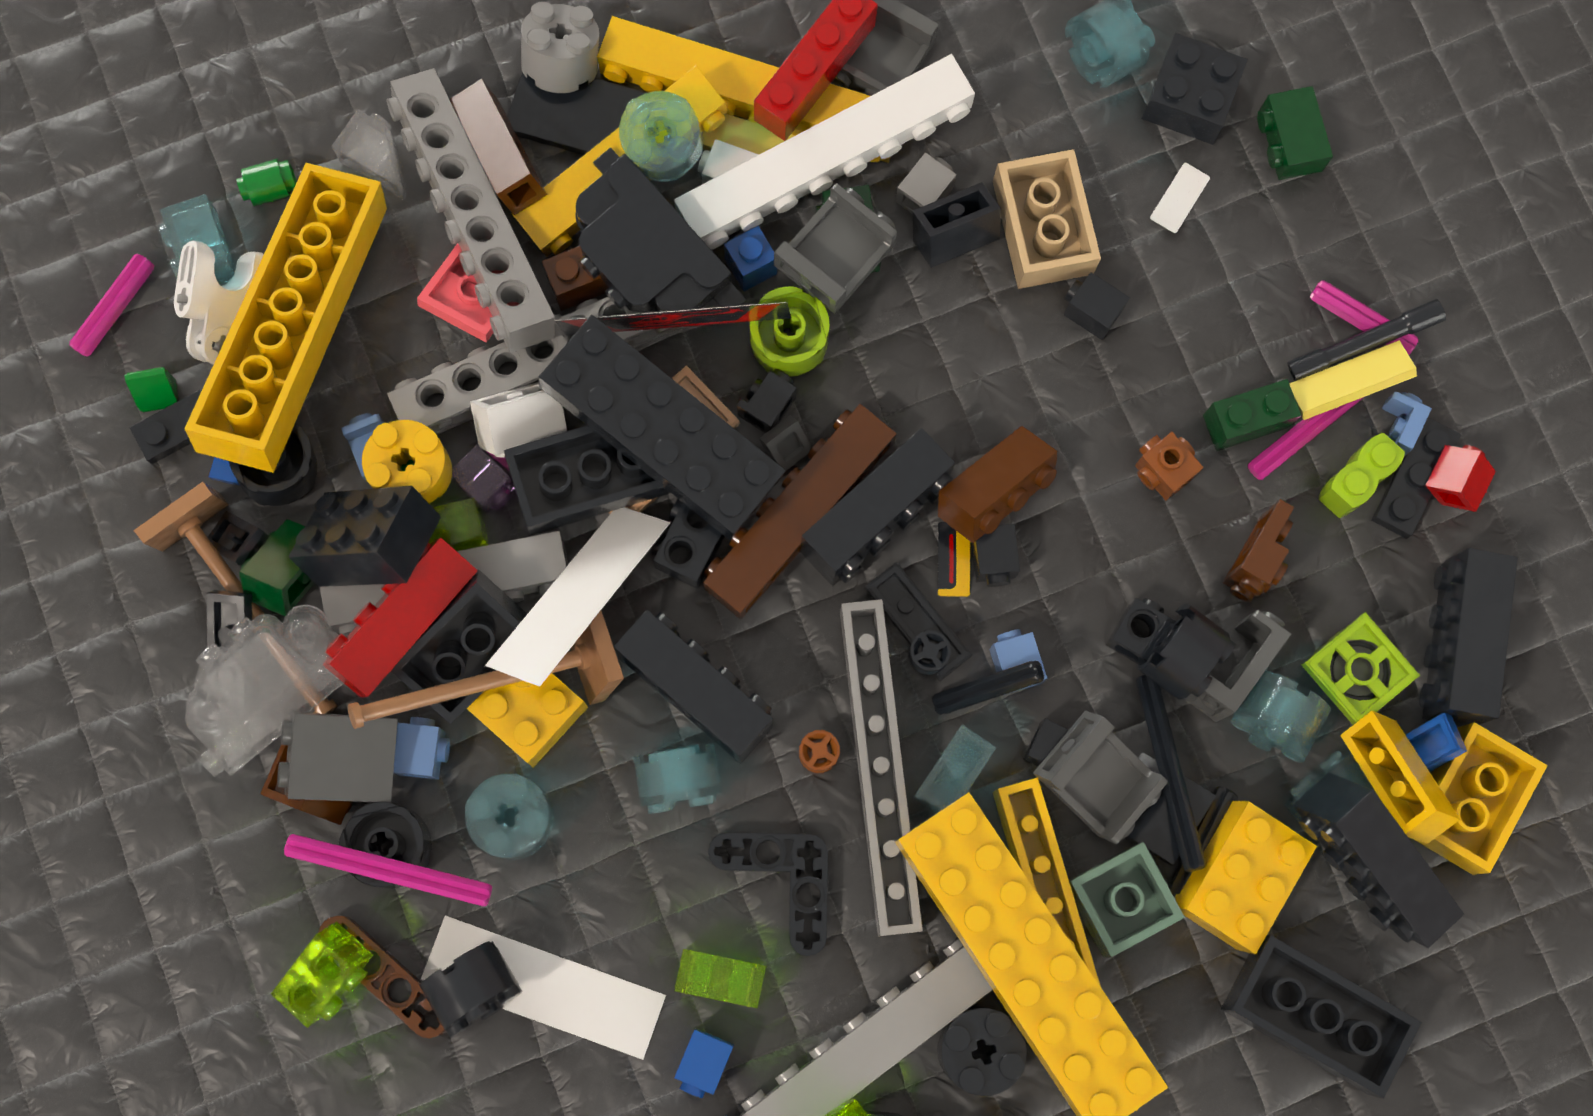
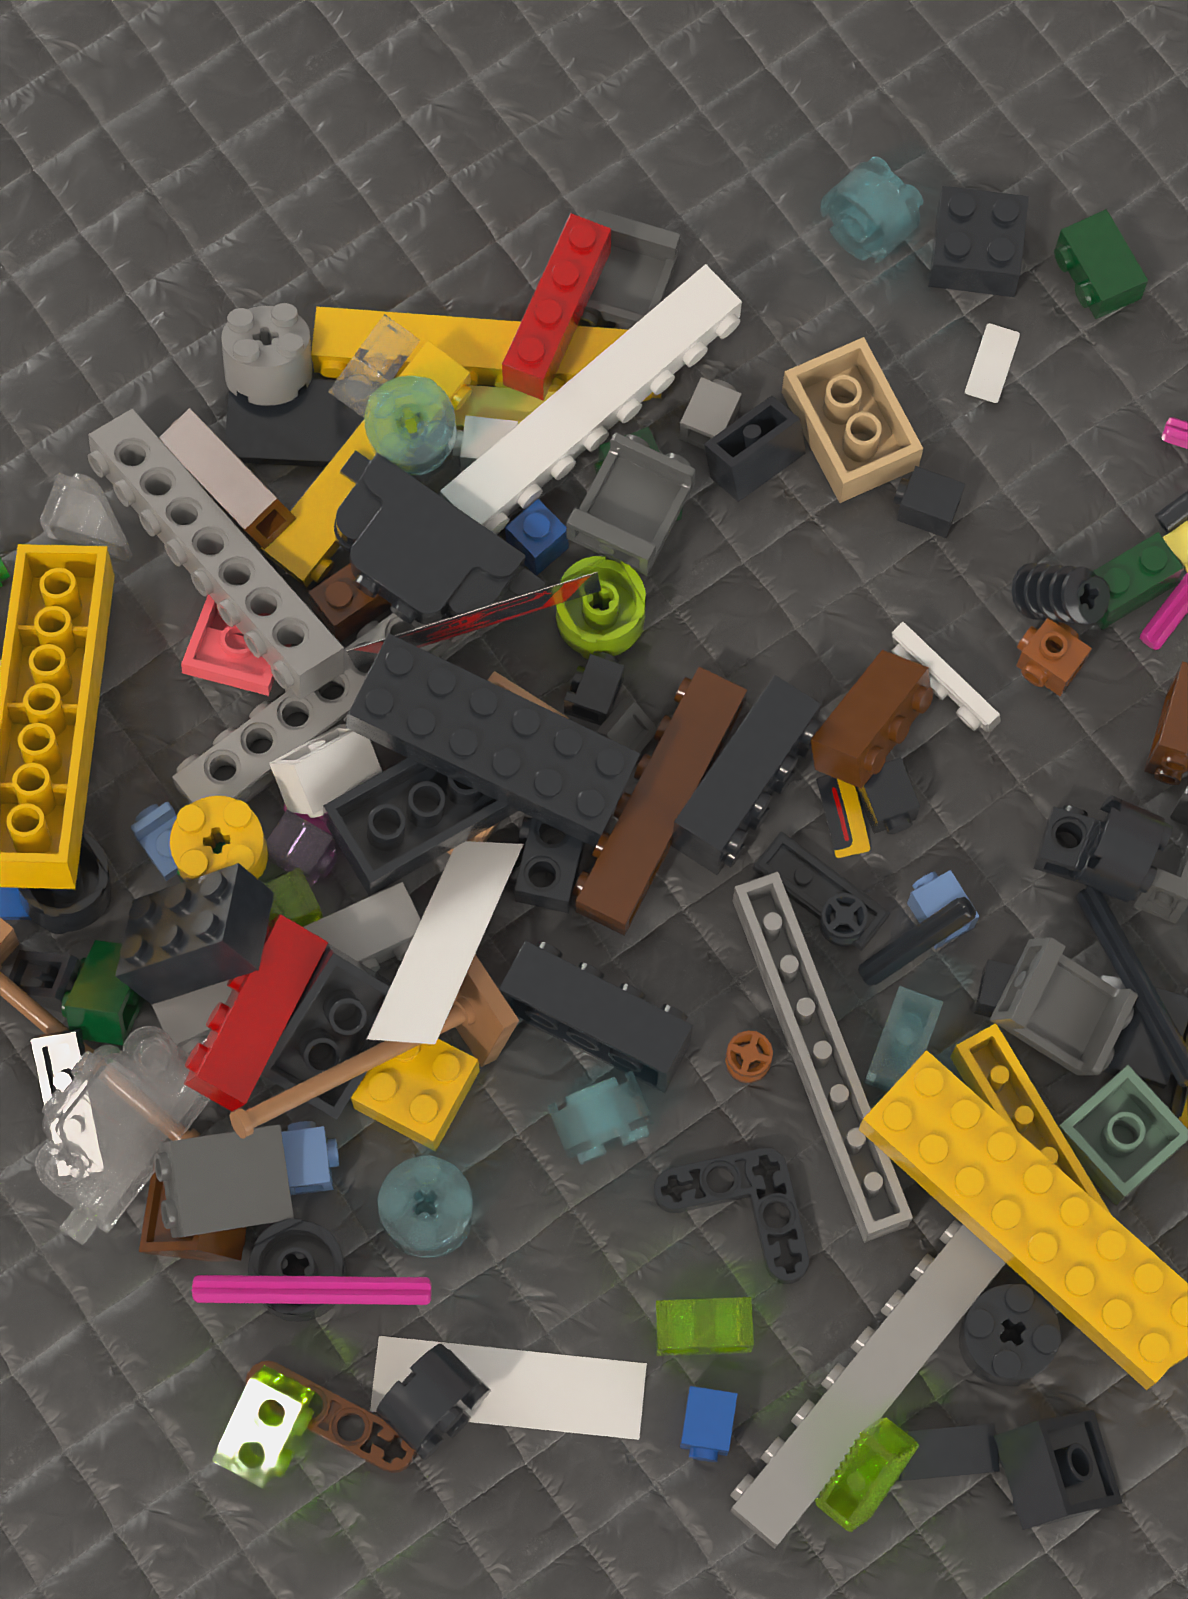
camera: 10 degrees left, 5 degrees down
none -> clear slope [328,314,420,418]
none -> white tile [891,622,1001,733]
none -> black piece [1011,563,1110,625]

